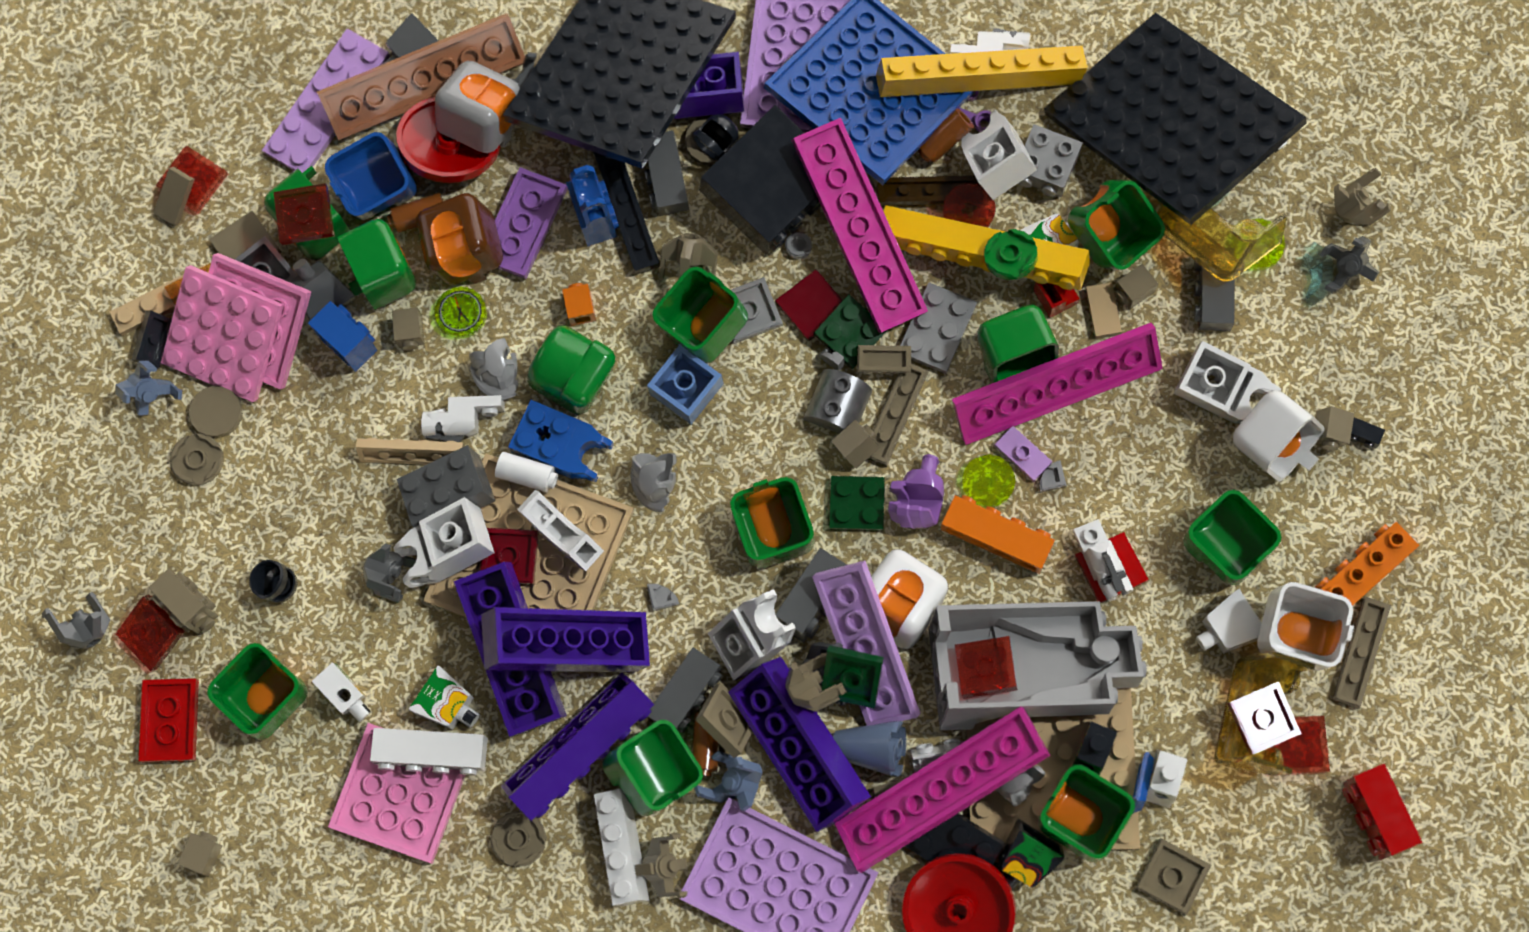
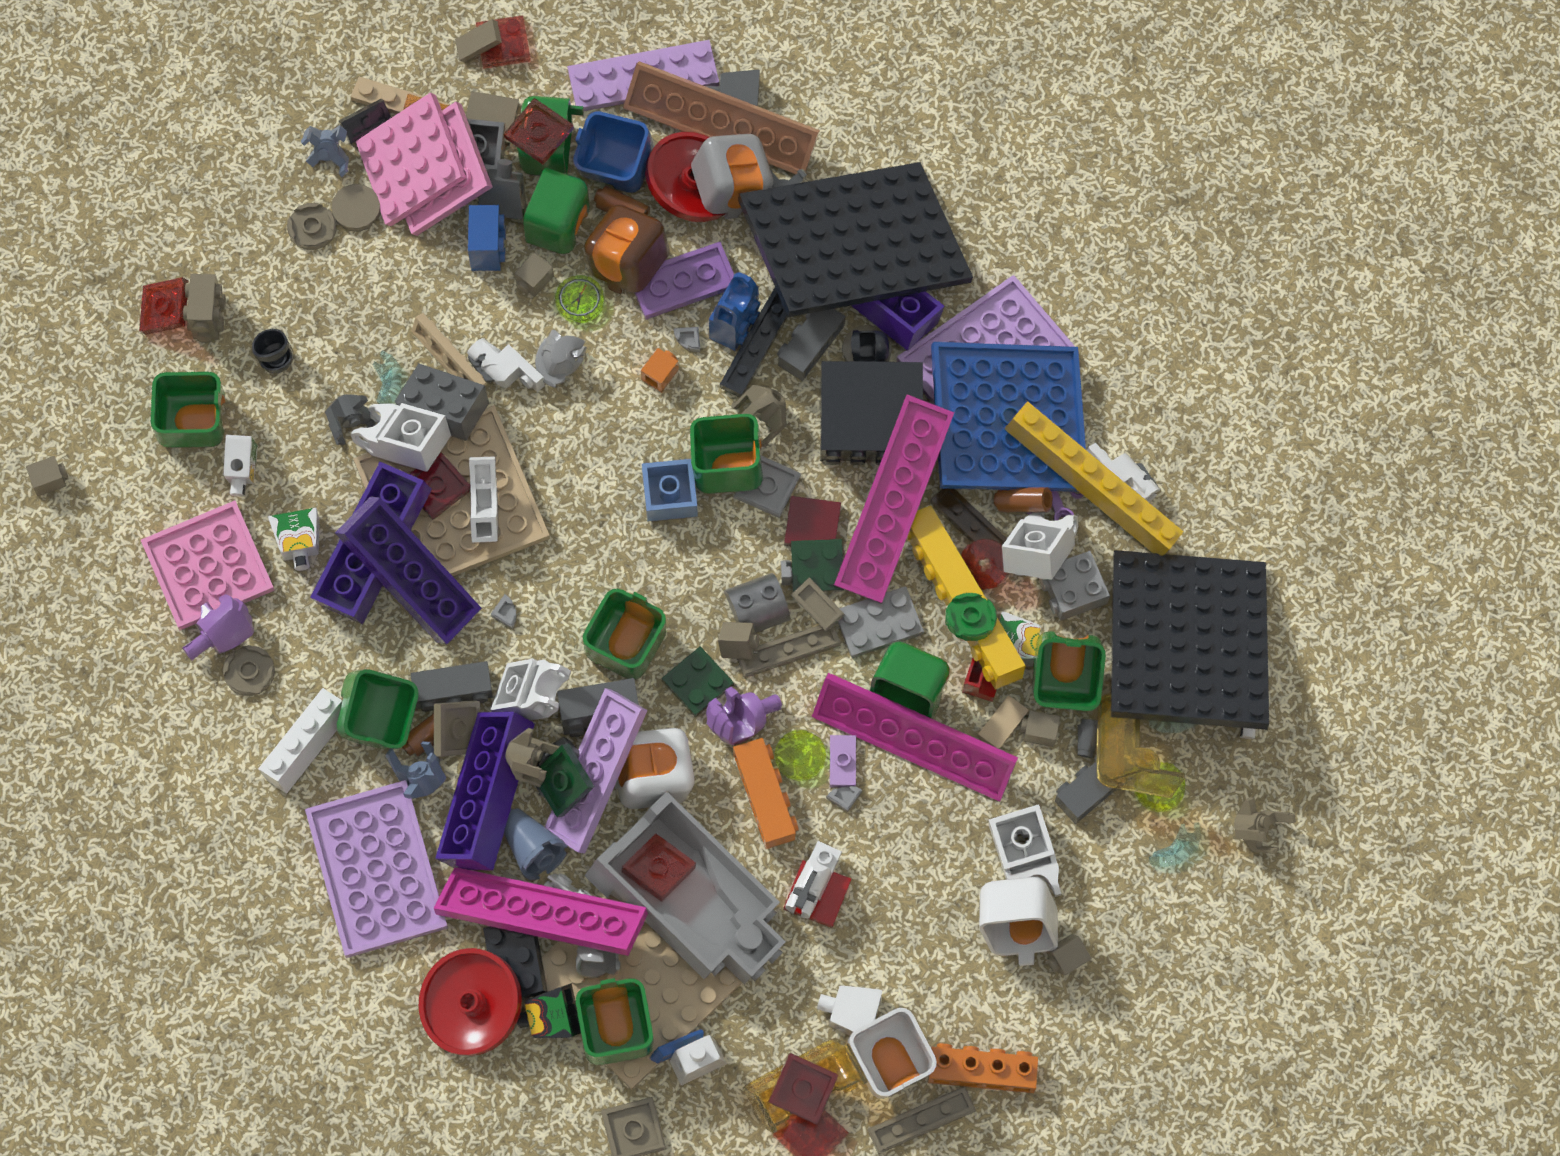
camera: 35 degrees right, 5 degrees down
dark grey piece [42,592,110,649] -> none
red plate [139,678,199,763] -> none
white brick [370,728,488,775] -> none
white brick [495,452,558,493] -> none
dark purple brick [501,672,654,821] -> none
blue brick [508,400,614,482] -> none
green piece [527,325,616,414] -> none
light grey helmet [631,453,677,512] -> none
dark tan piece [635,833,687,899] -> none
light grey tile [785,232,812,259] -> none
black torso [1072,721,1117,775] -> none
green piece [1183,490,1282,585] -> none
dark grey piece [1320,236,1379,294] -> none
black piece [1350,417,1385,449] -> none
none -> medium lavender piece [182,594,254,661]
none -> clear light blue piece [373,350,402,404]
none -> light grey tile [673,327,700,352]
none -> dark grey cone [1077,719,1103,758]

